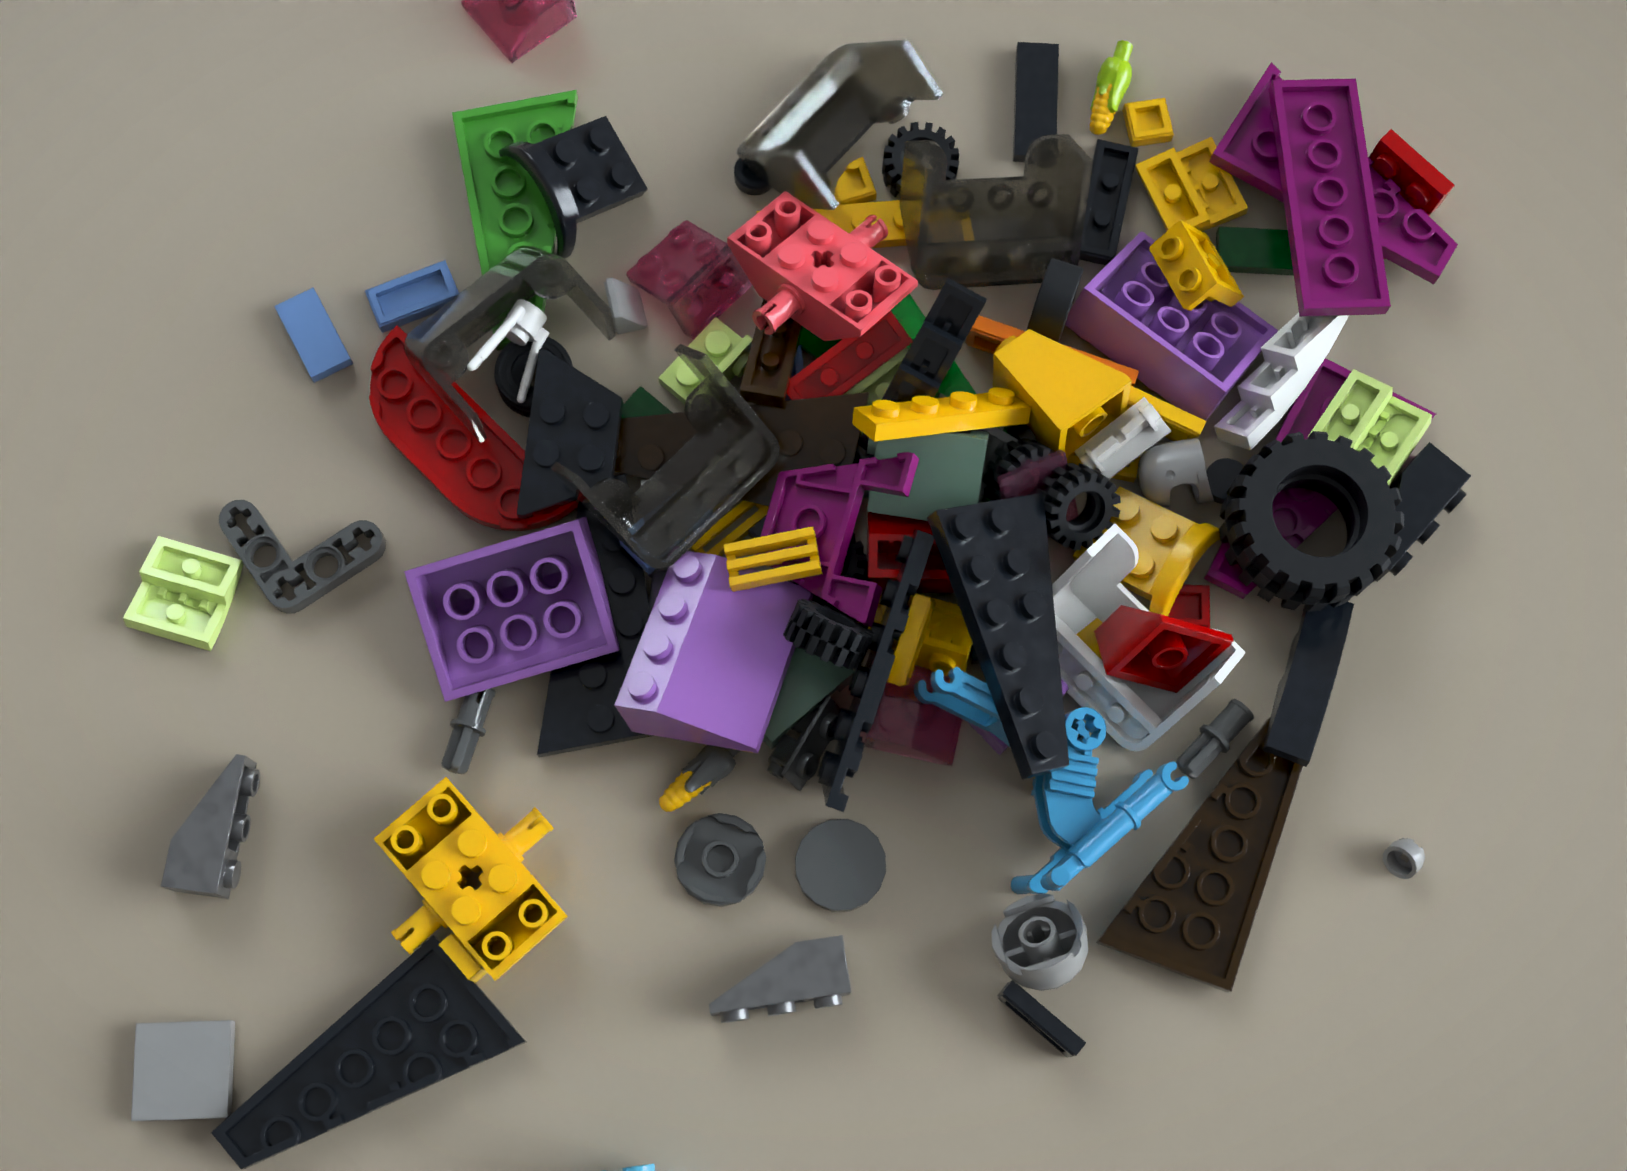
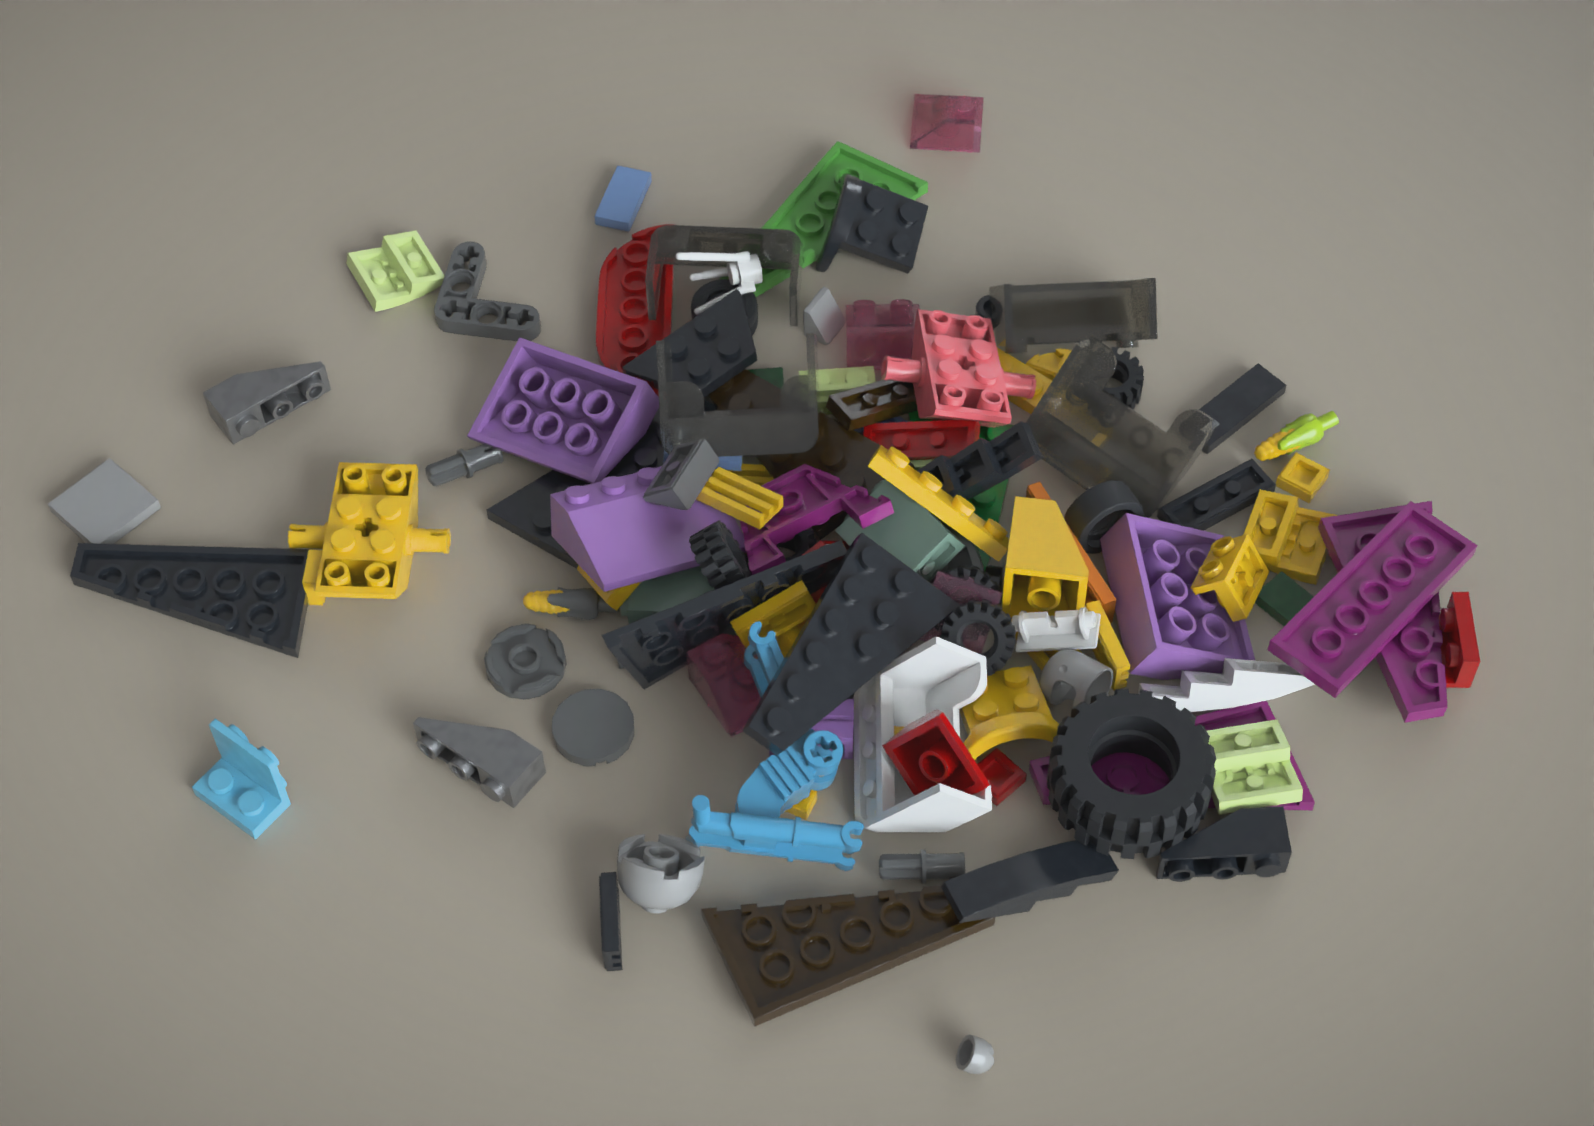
camera: 50 degrees right, 20 degrees down
medium blue tile [365,260,462,333] -> none
none -> dark grey slope [643,438,719,510]

